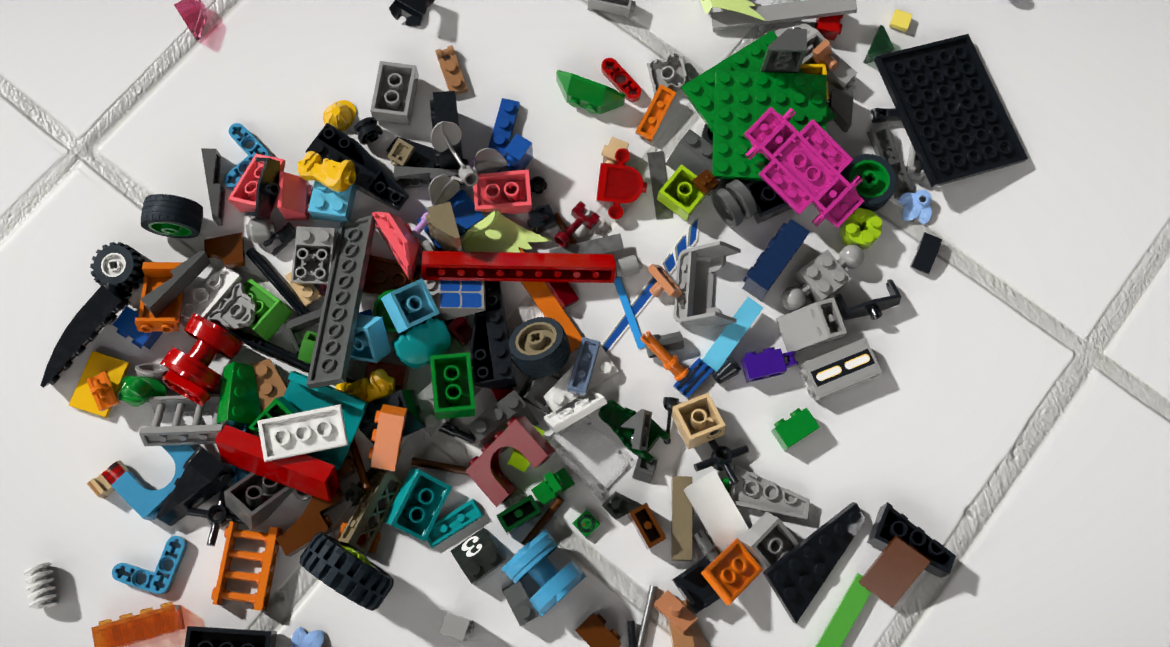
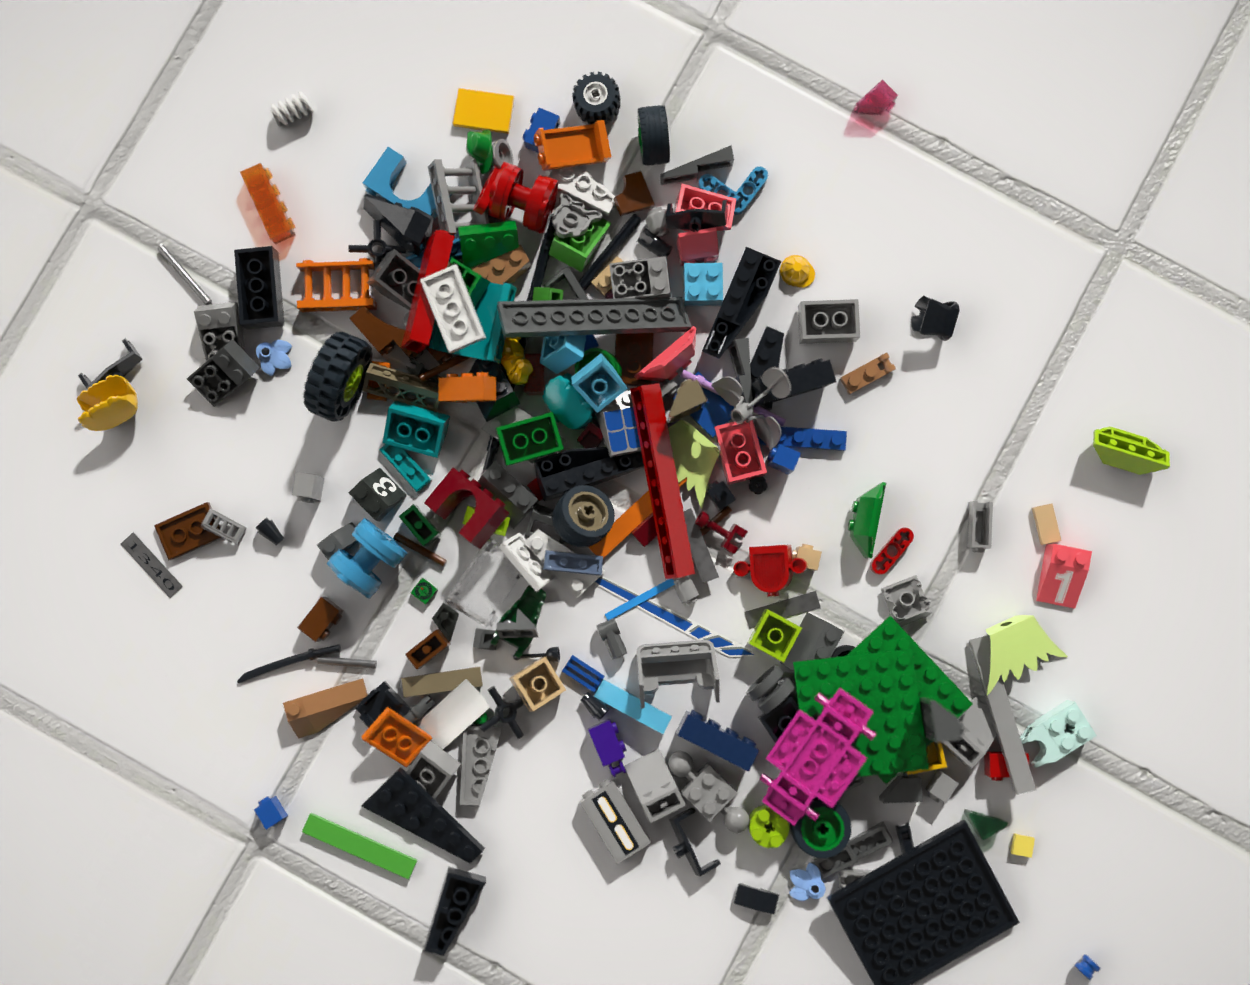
camera: 85 degrees right, 10 degrees up
black wedge [40,282,132,388] -> none
orange hips [86,371,120,412] -> none
leg [86,460,130,499] -> none
dark azure beam [112,536,187,594] -> none
dark grey slope [141,249,211,318] -> none
yellow animal [298,151,356,192] -> none
black wheel [353,117,383,145] -> none
dark tan bracket [387,138,416,167] -> none
reddish brown bar [411,457,469,475] -> none
green bracket [531,468,575,507] -> none
orange plate [635,84,677,142] -> none
orange pin [640,331,689,381] -> none
nougat tile [647,264,684,298] -> none
nougat tile [654,590,698,634] -> none
reddish brown tile [692,169,719,196] -> none
green brick [771,407,820,451] -> none
nougat tile [812,39,839,71] -> none
reddish brown tile [859,535,931,607] -> none

